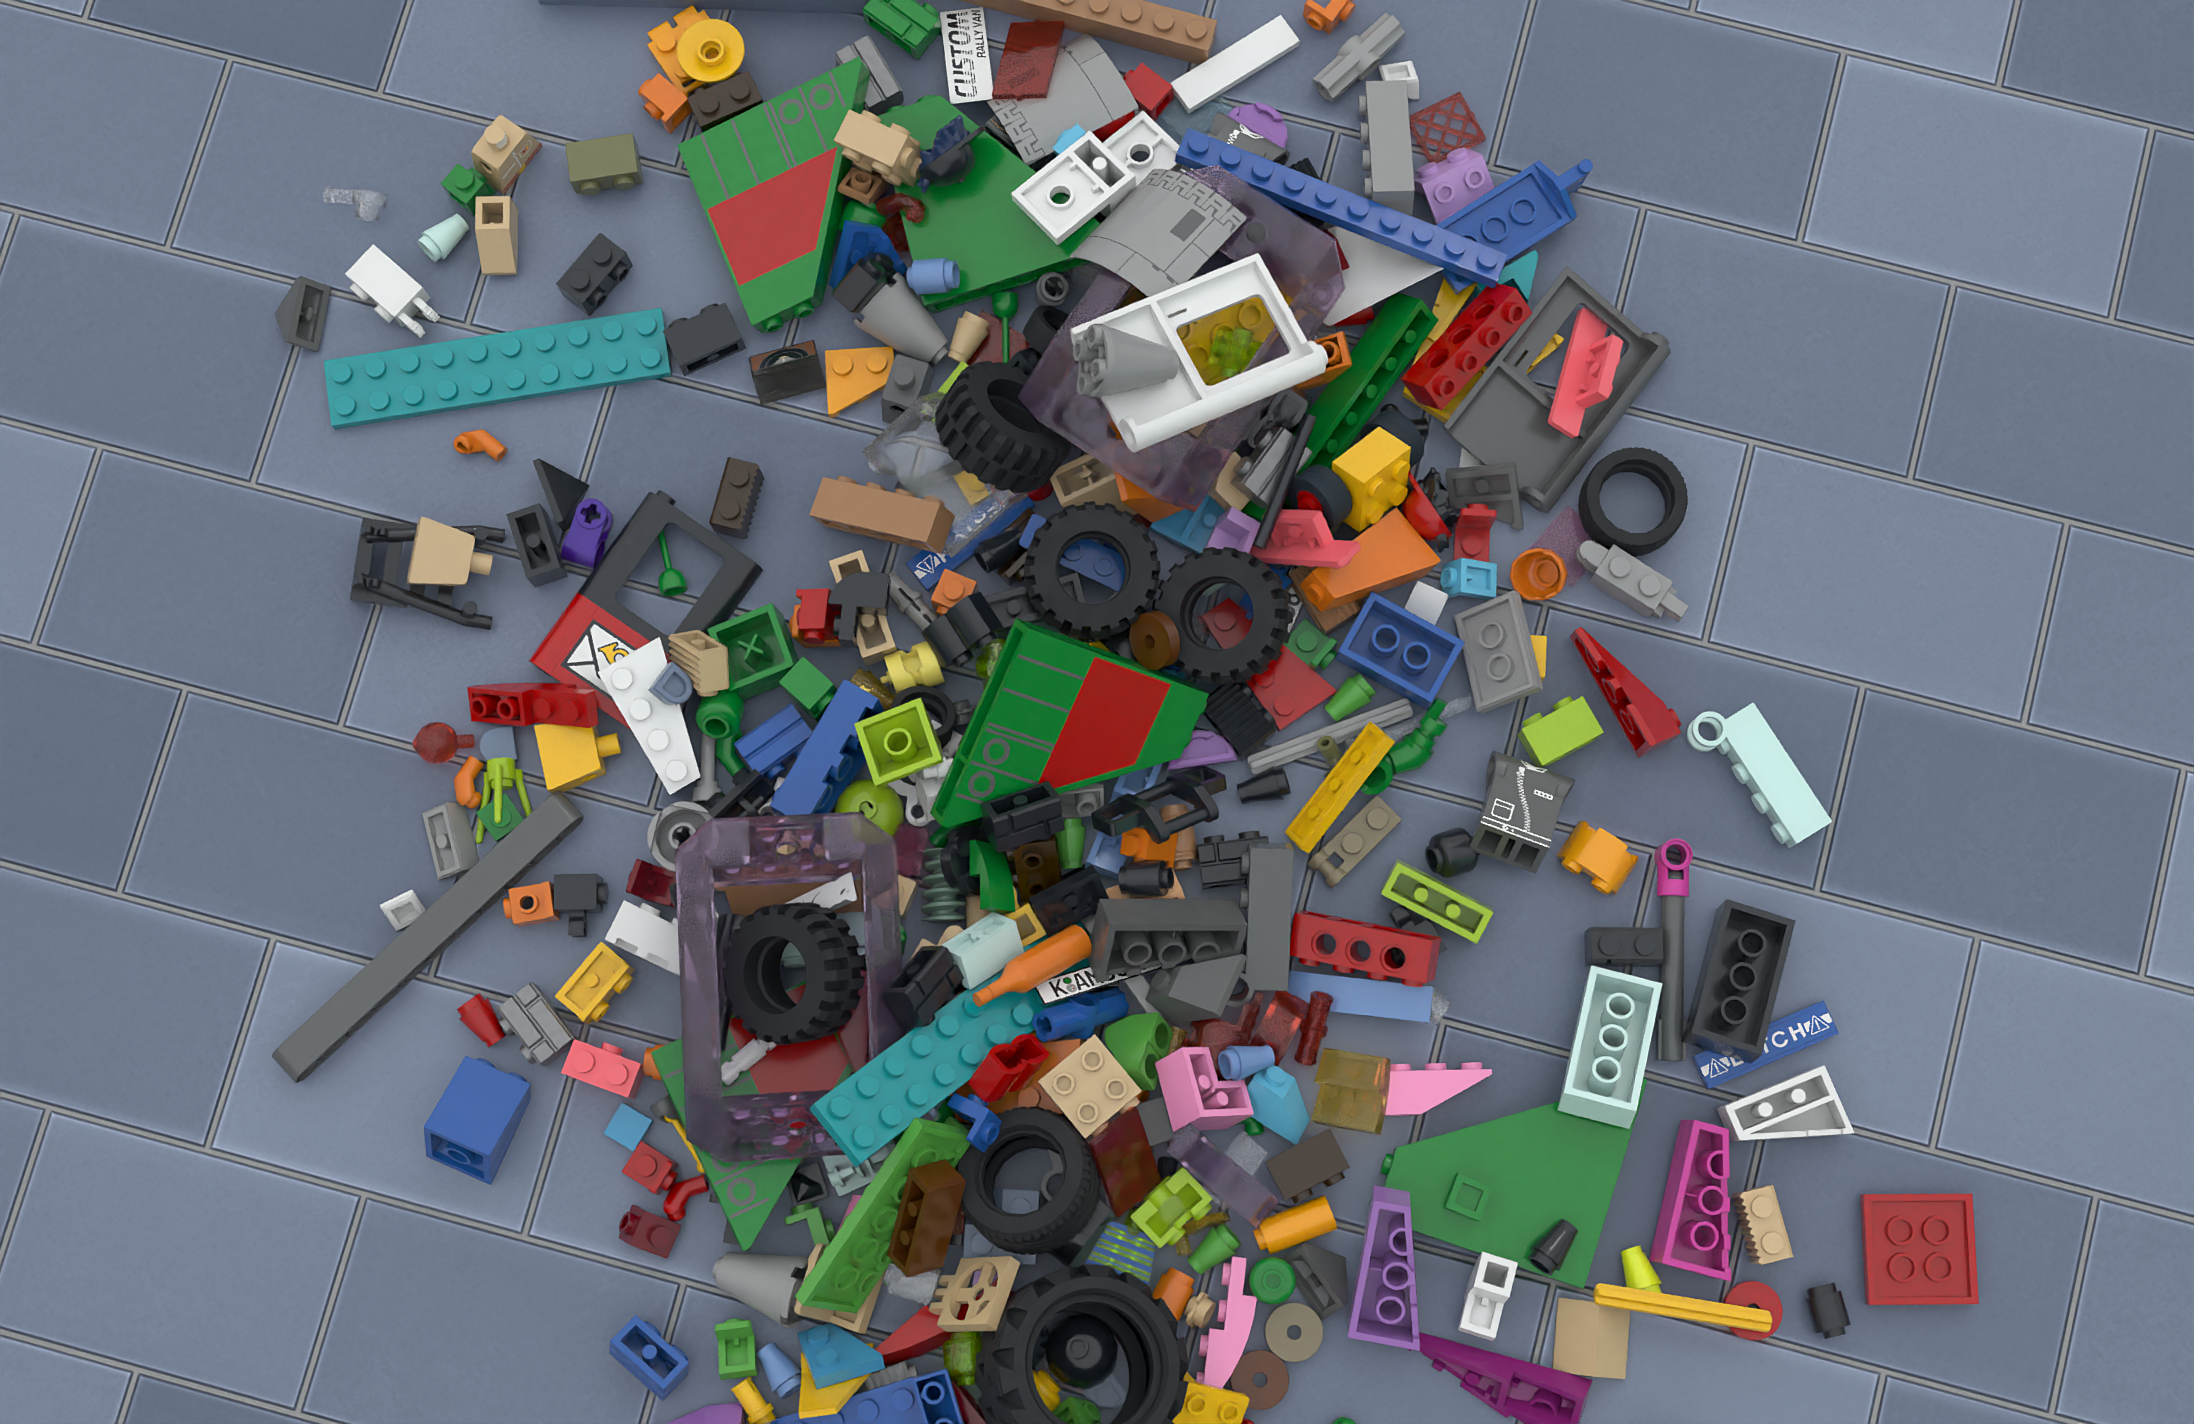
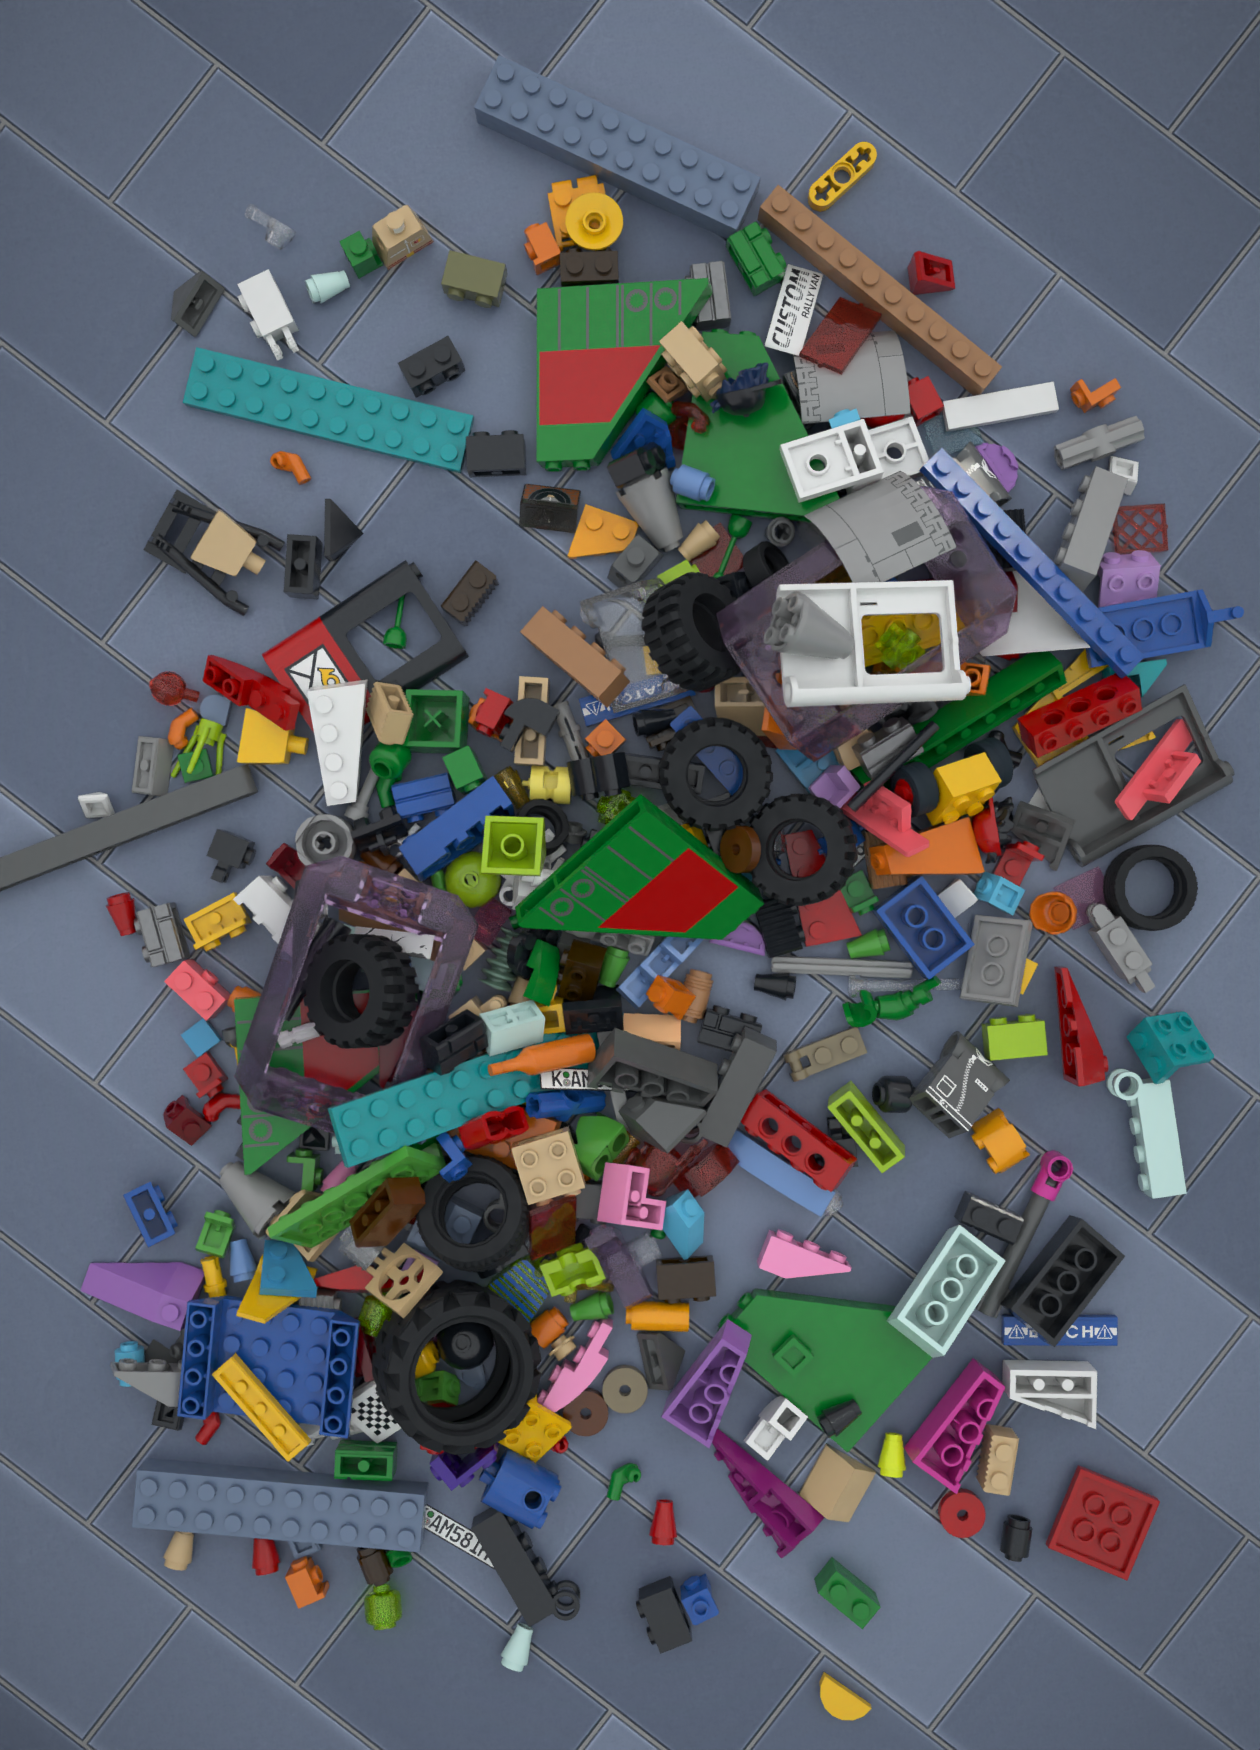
camera: 20 degrees right, 10 degrees up
blue slope [424,1056,531,1185] -> none
tan slope [475,196,518,275] -> none
orange brick [503,881,561,927] -> none
dark purple piece [561,498,613,569] -> none
sand blue tile [648,662,693,706] -> none
black brick [981,781,1065,853] -> none
black bar [1091,766,1227,844] -> none
black brick [1118,860,1174,898] -> none
medium blue cone [1218,1045,1275,1082] -> none
green head [1248,1257,1296,1305] -> none
yellow tile [1284,721,1395,854] -> none
clear red pin [1294,991,1334,1066] -> none
clear yellow slope [1311,1048,1390,1135] -> none
olive arm [1317,736,1342,778] -> none
yellow axle [1593,1283,1772,1332] -> none
none -> teal bracket [1126,1011,1214,1084]

